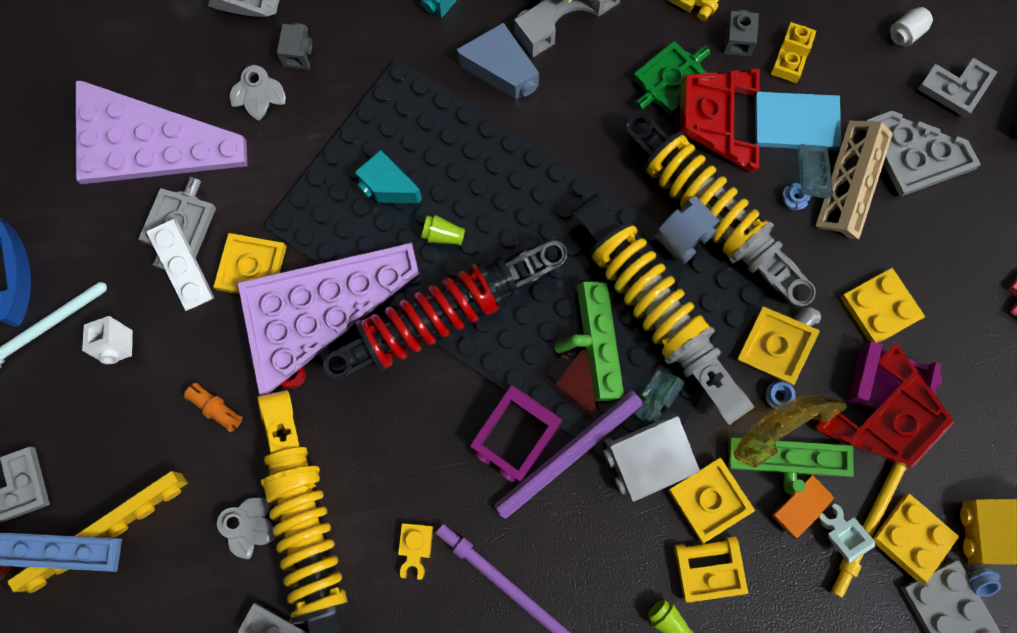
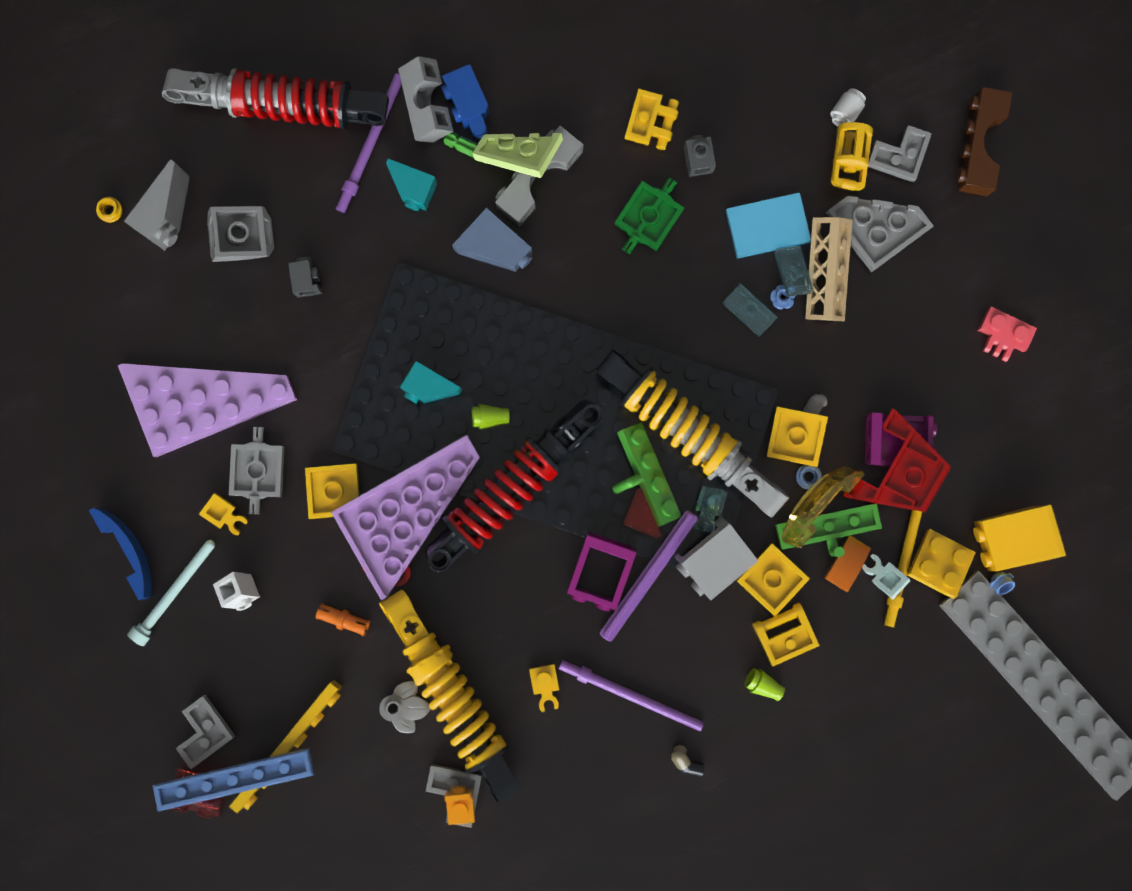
camera: 20 degrees left, 10 degrees up
white plate [146,219,215,311] -> none
light grey plate [230,65,286,121] -> none
piece [626,112,816,307] -> none
sand blue cylinder [655,196,720,264] -> none
red wing [680,69,760,173] -> none
yellow slope [771,22,816,83] -> none
yellow plate [840,268,925,343] -> none
none -> yellow plate [199,492,249,535]
none -> clear light blue plate [723,283,778,337]
none -> yellow piece [831,122,873,191]

